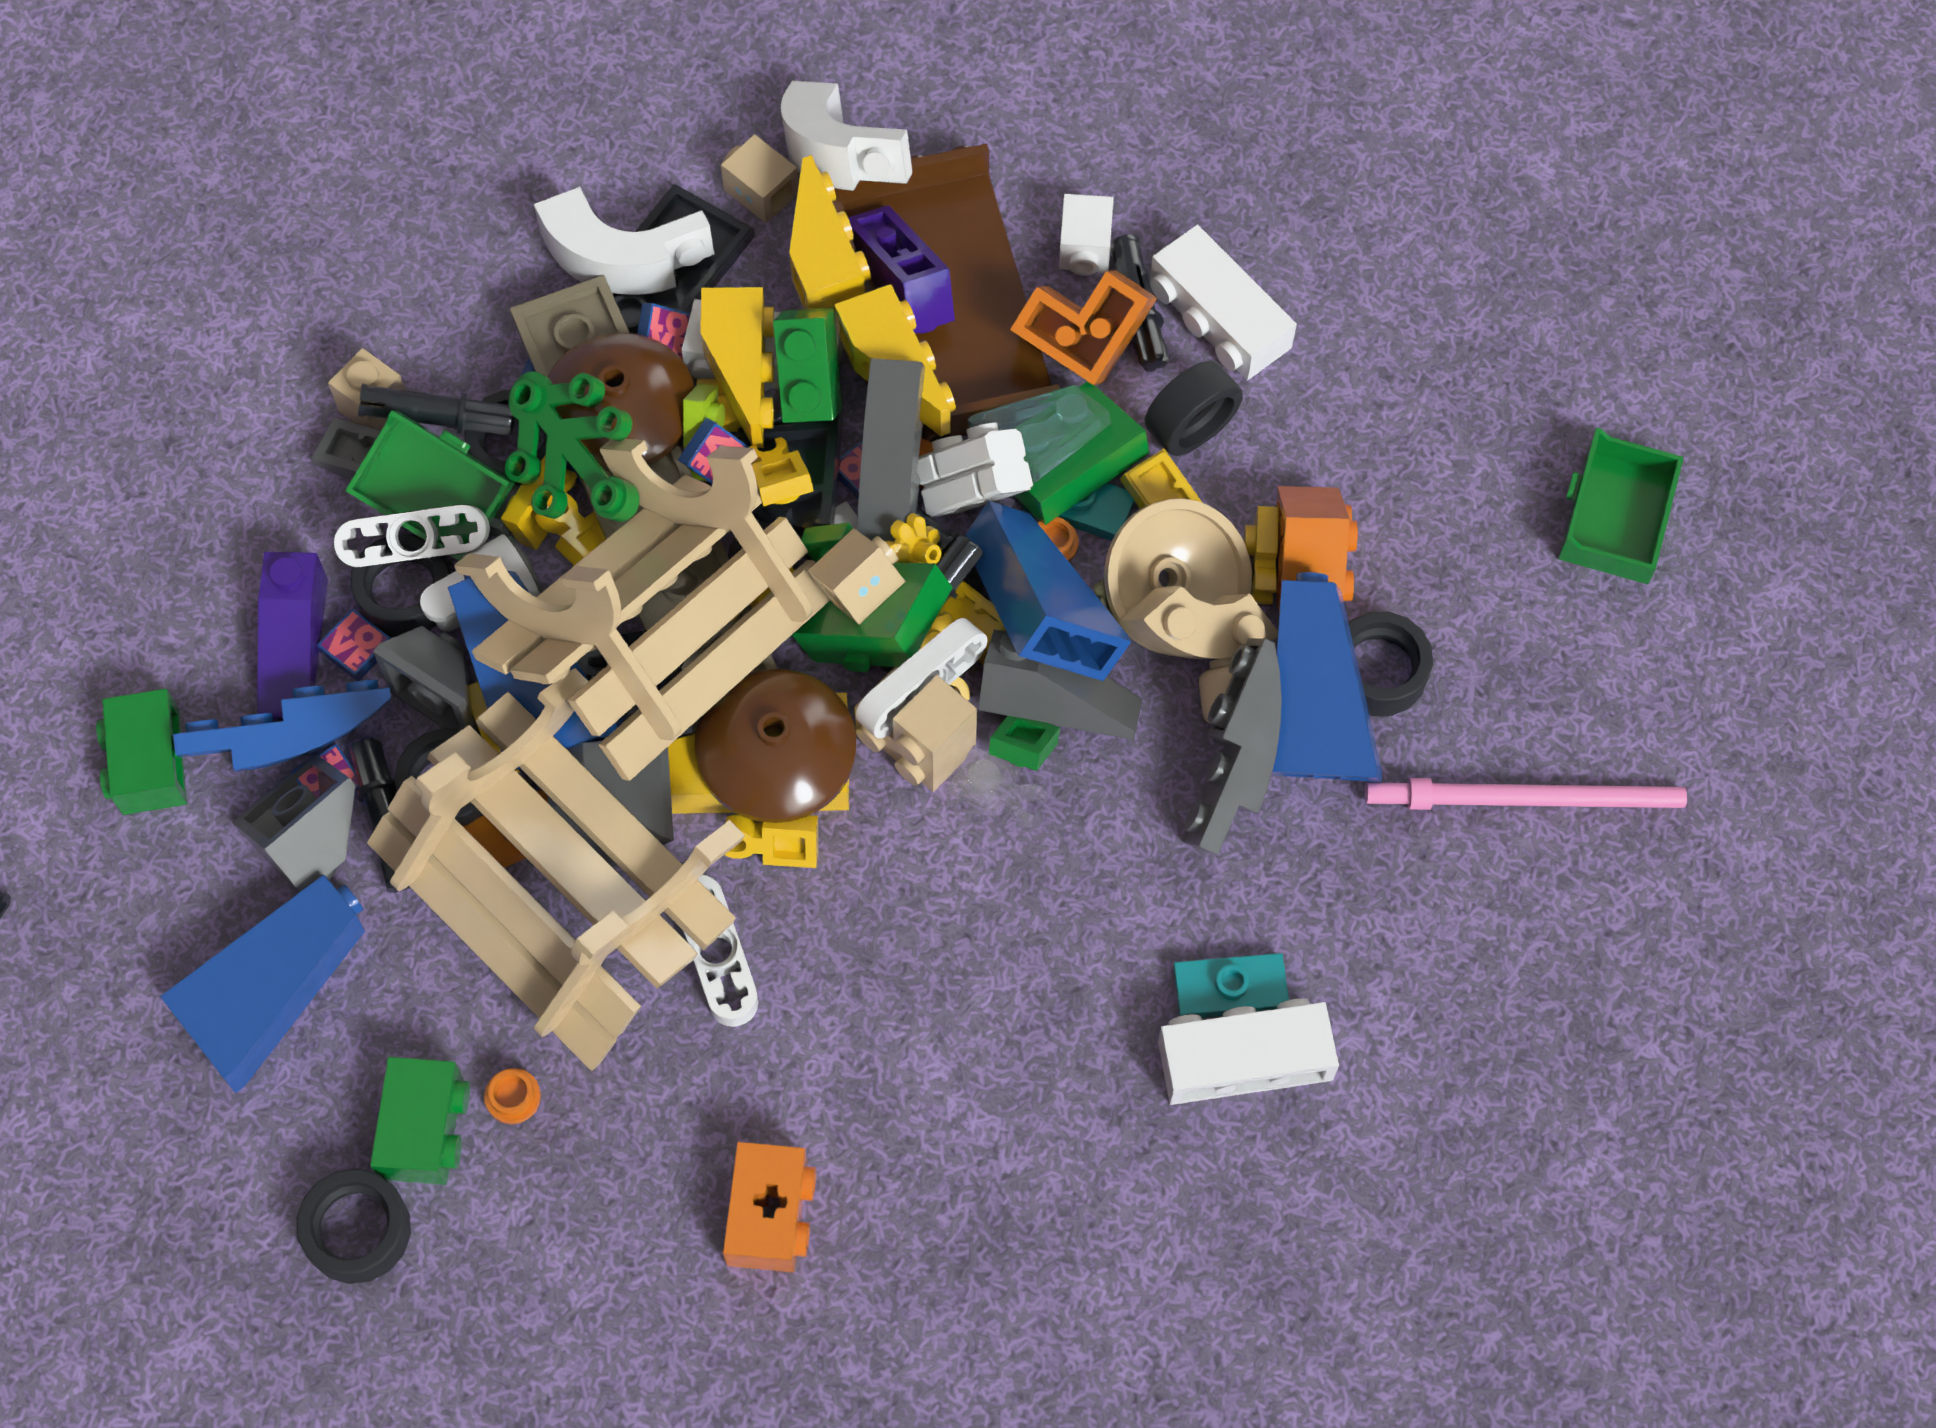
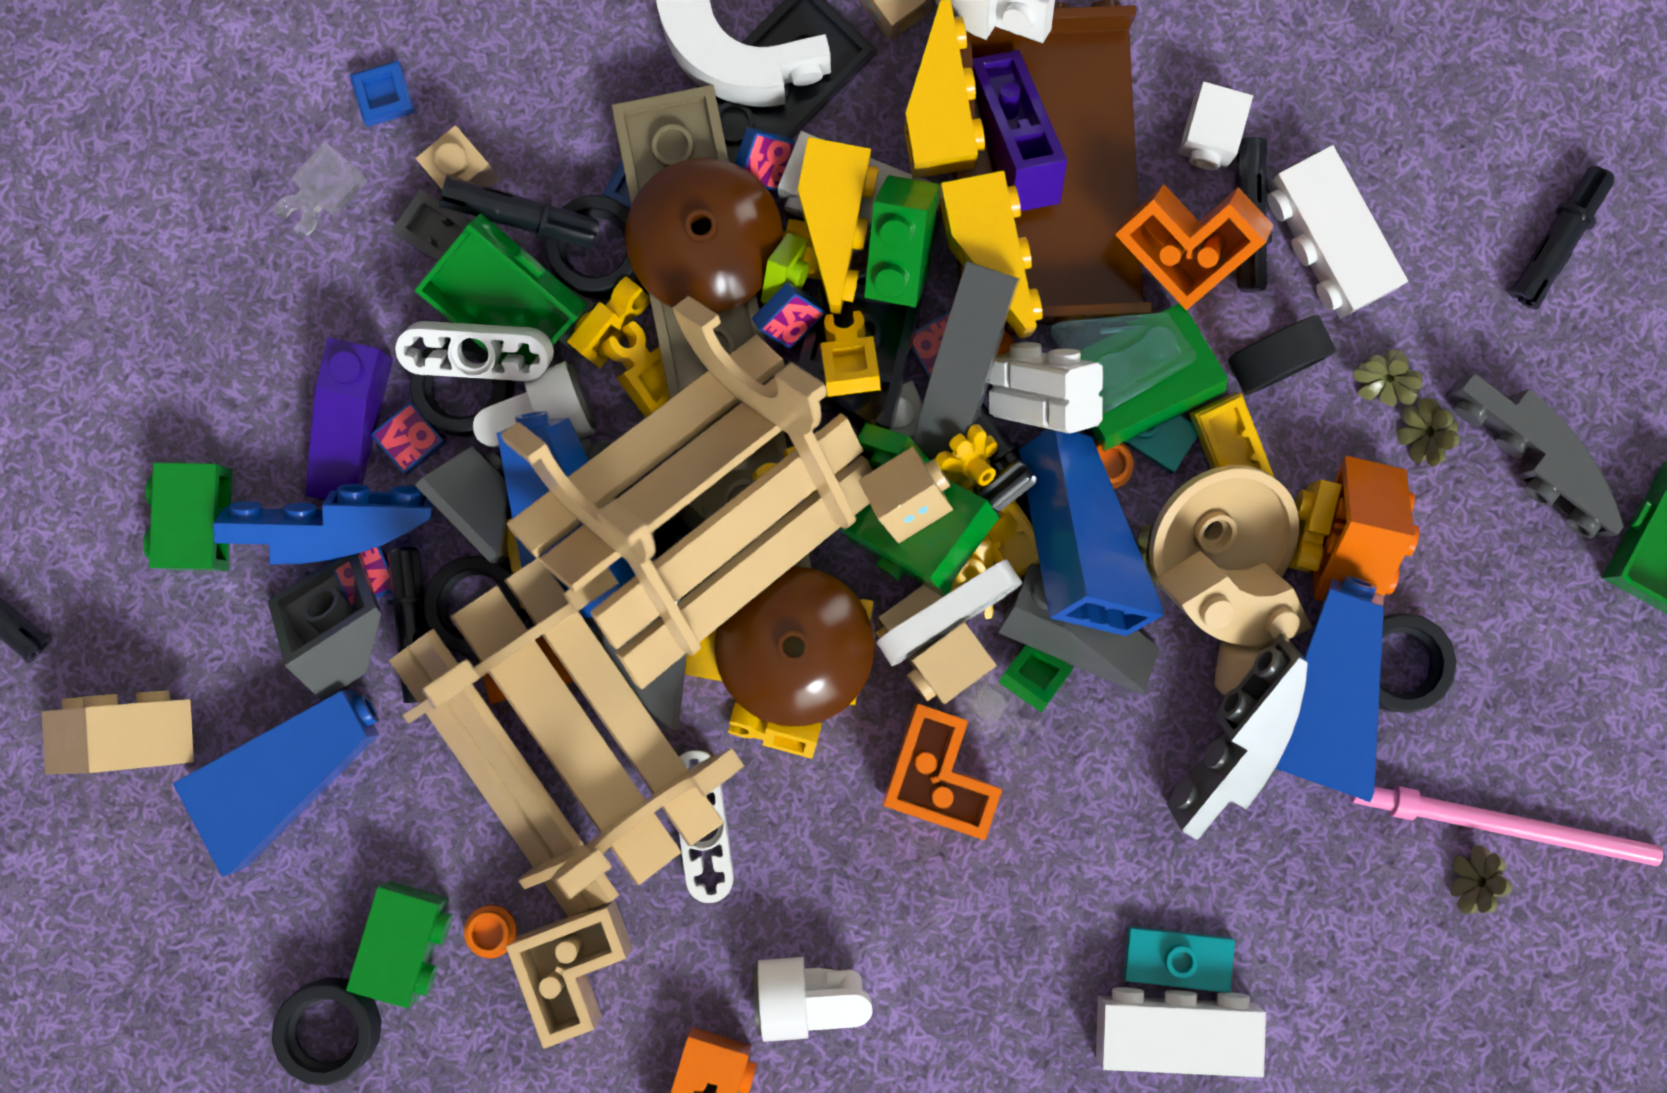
camera: 10 degrees right, 20 degrees up
green plant [505,371,640,522] -> none
none -> tan brick [42,690,194,775]
none -> clear plate [273,141,368,238]
none -> blue tile [350,60,416,127]
none -> tan brick [506,899,633,1049]
none -> white piece [753,957,872,1042]
none -> orange brick [882,702,1003,841]
none -> olive plant [1352,349,1422,407]
none -> olive plant [1396,398,1459,466]
none -> dark grey slope [1446,373,1624,539]
none -> olive plant [1451,845,1512,914]
none -> black axle [1509,165,1614,309]

